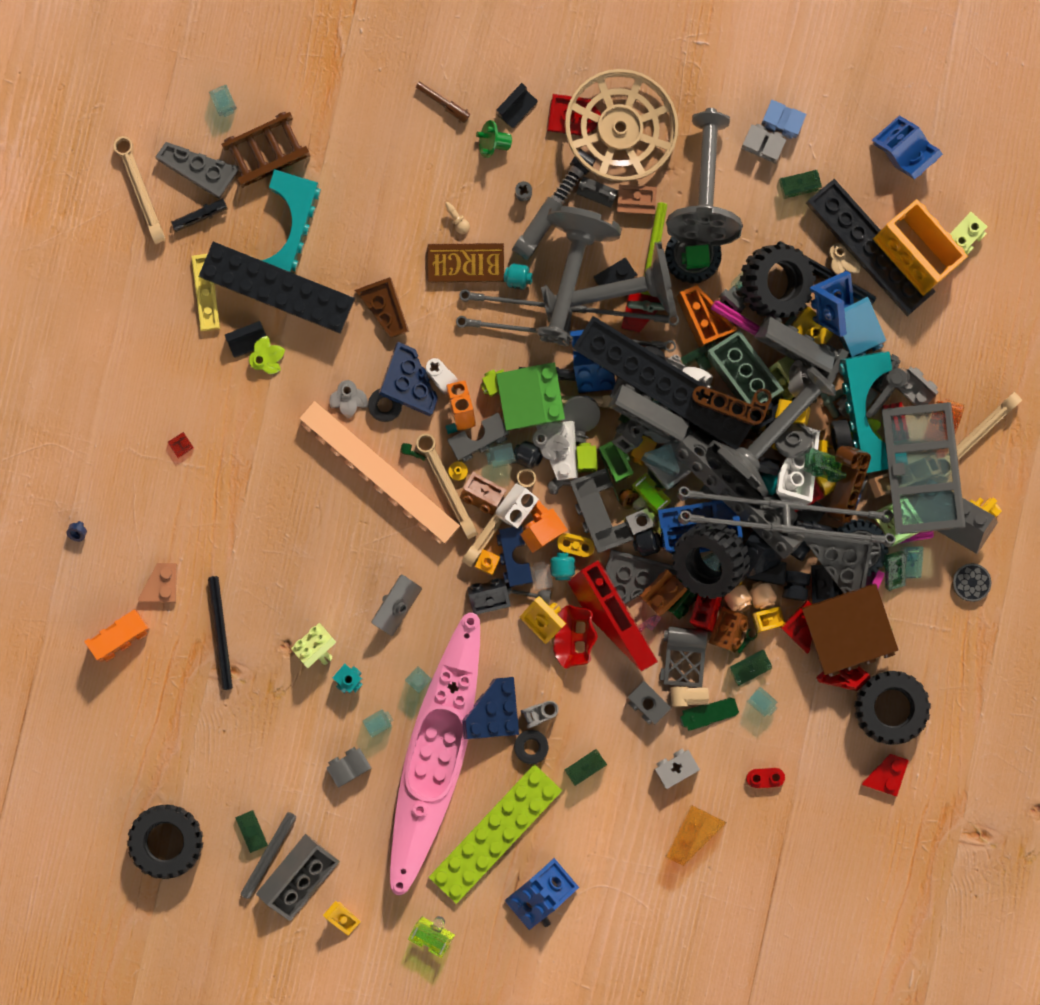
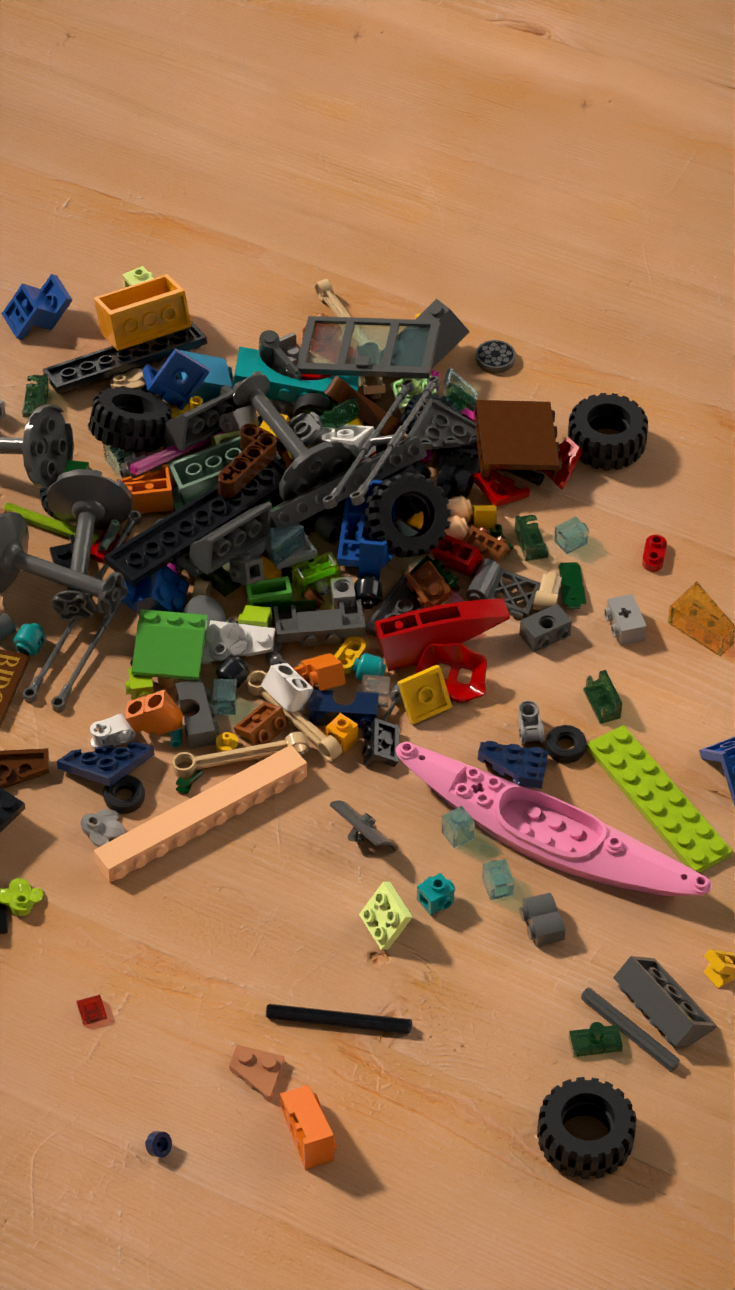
camera: 75 degrees left, 35 degrees down
red wing [861,754,909,797] -> none

